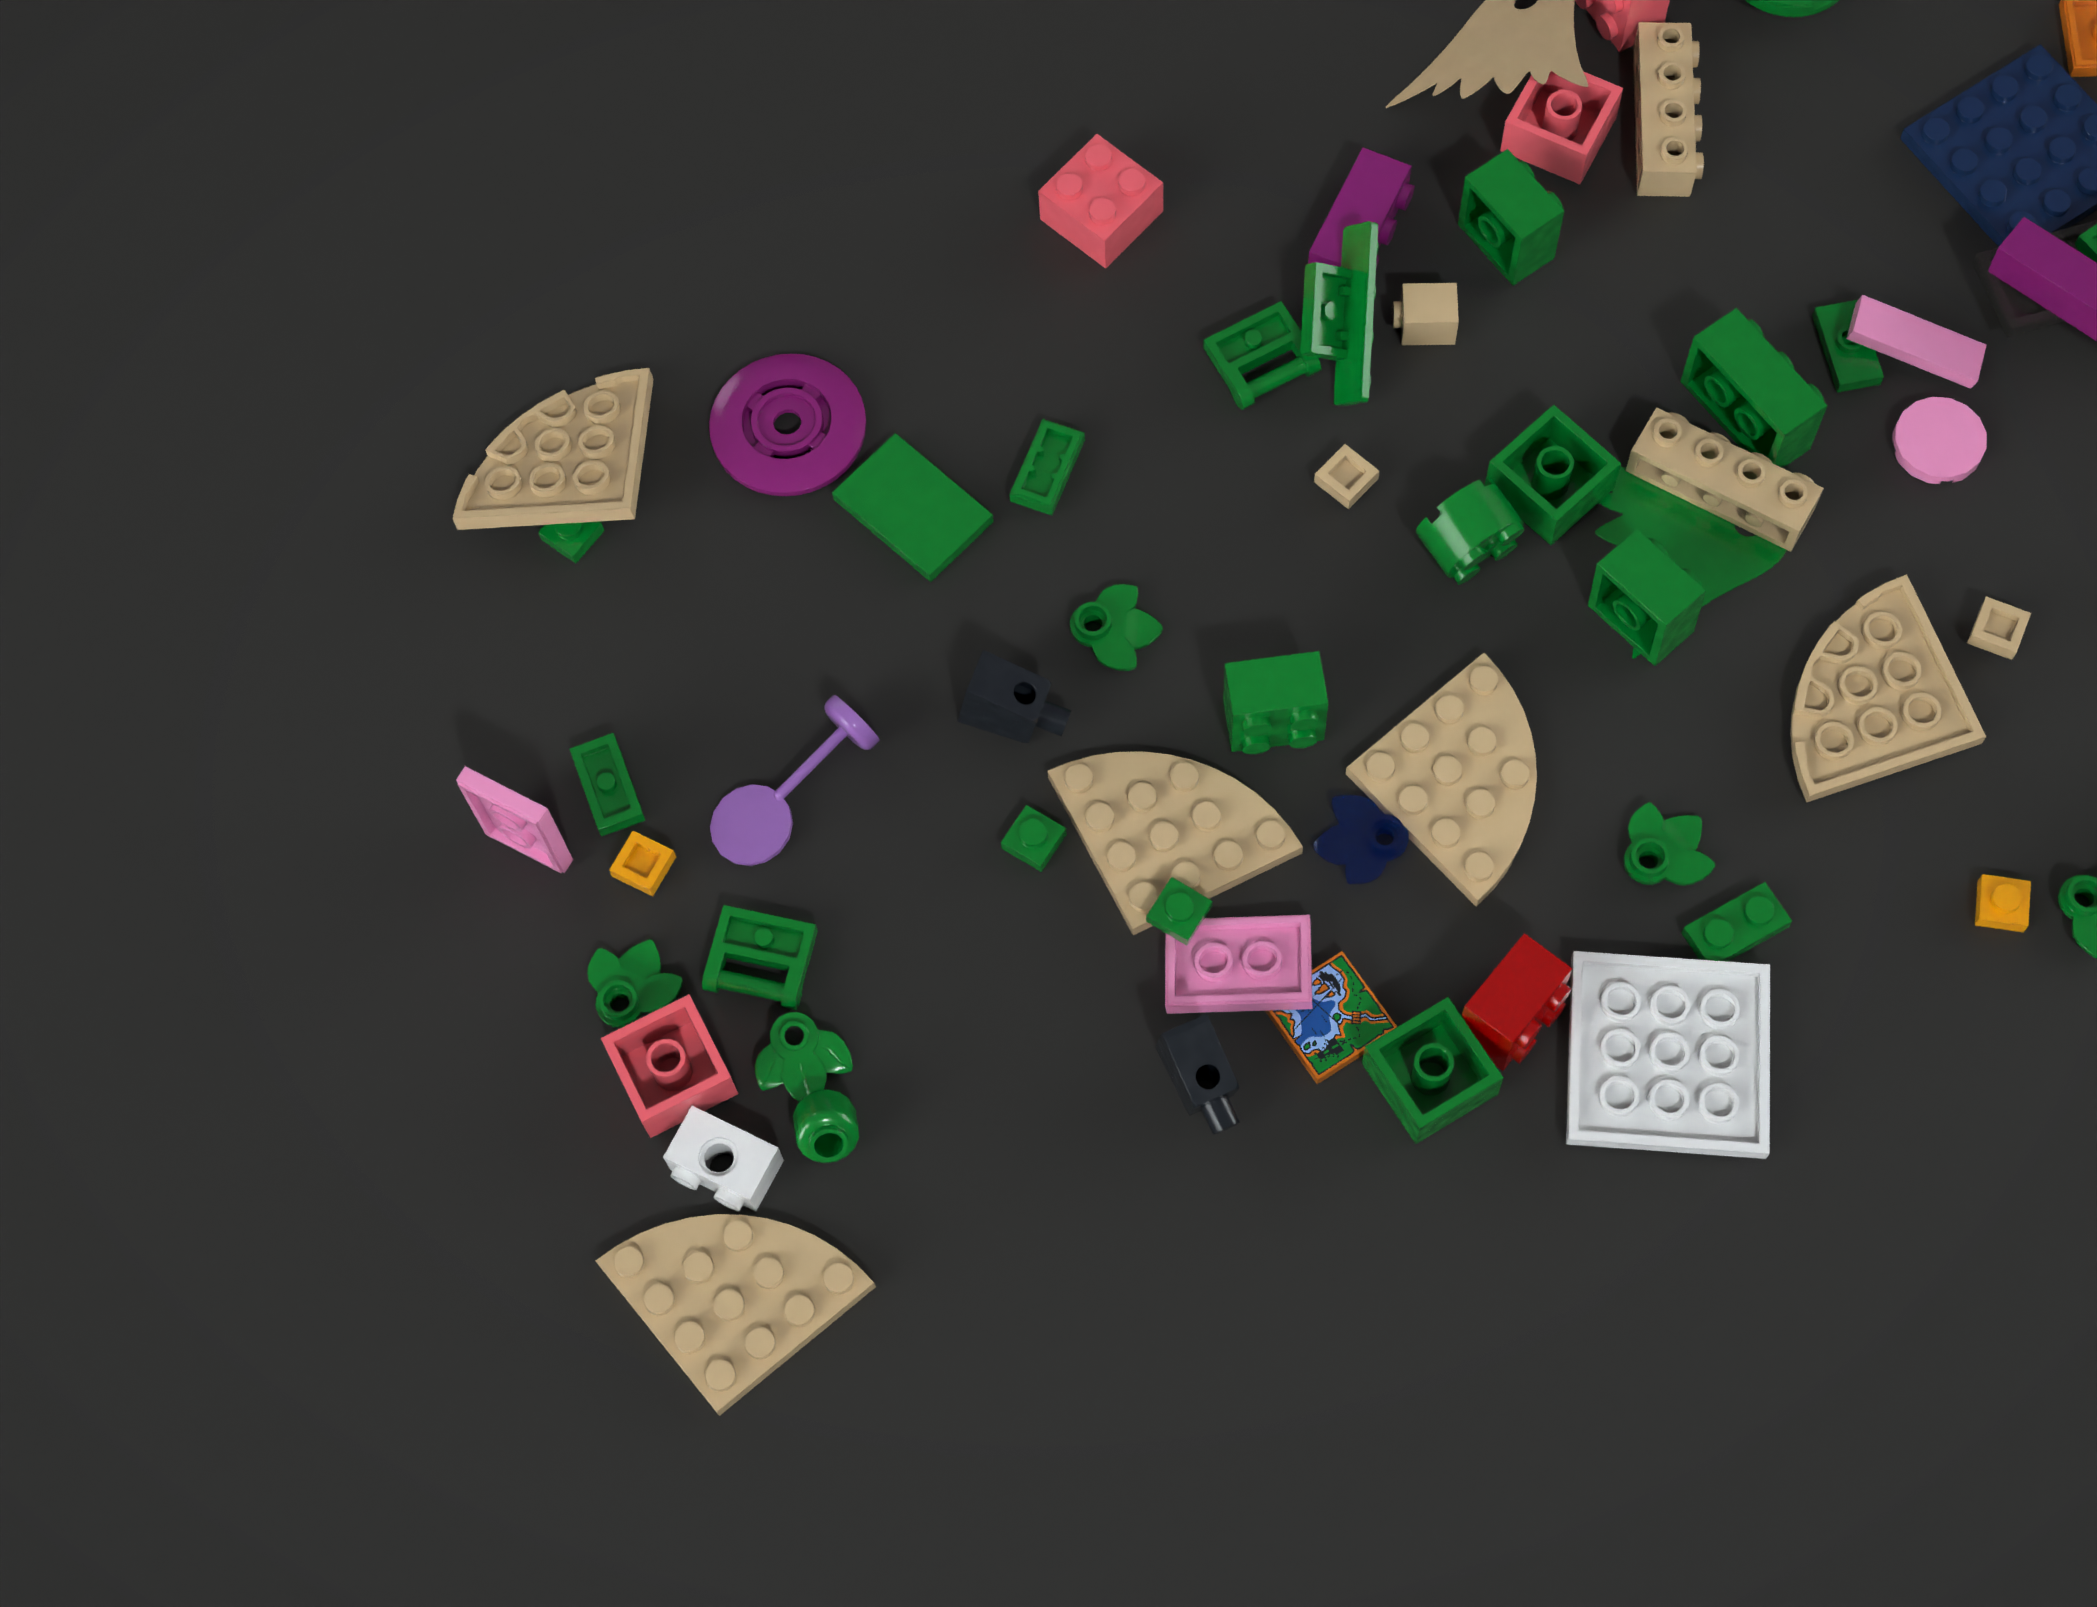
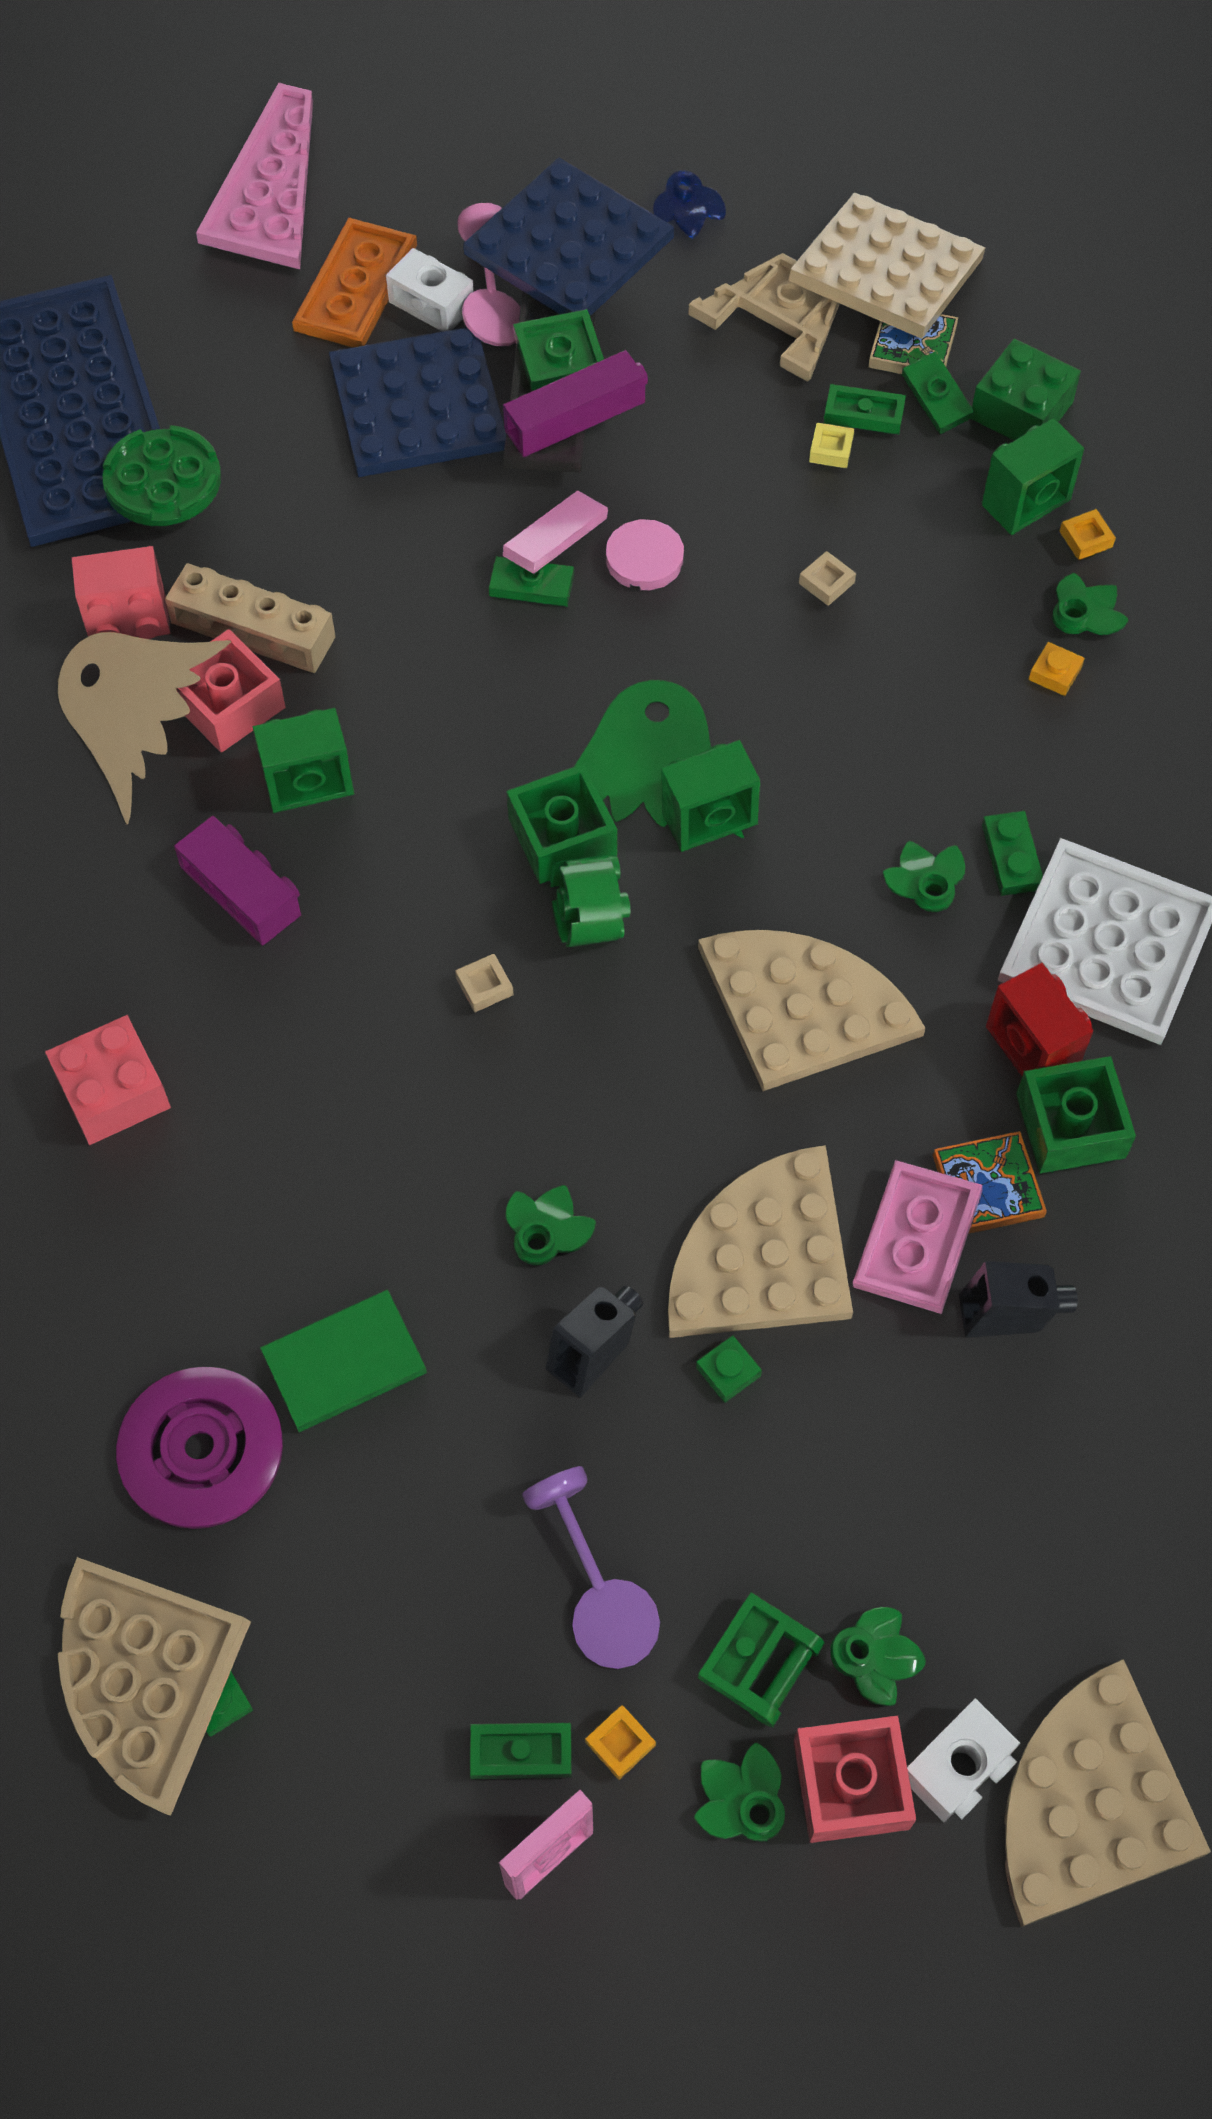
camera: 75 degrees left, 5 degrees down
green head [793,1089,859,1163] -> none
green plate [1009,419,1085,516] -> none
green plate [1146,877,1213,946] -> none
green plate [1203,301,1321,410] -> none
green brick [1223,651,1328,754] -> none
green bracket [1300,221,1379,406] -> none
clear blue plate [1313,795,1409,884] -> none
tan brick [1392,283,1459,345] -> none
tan brick [1626,407,1824,552] -> none
green brick [1680,308,1828,468] -> none
tan plate [1790,574,1986,803] -> none

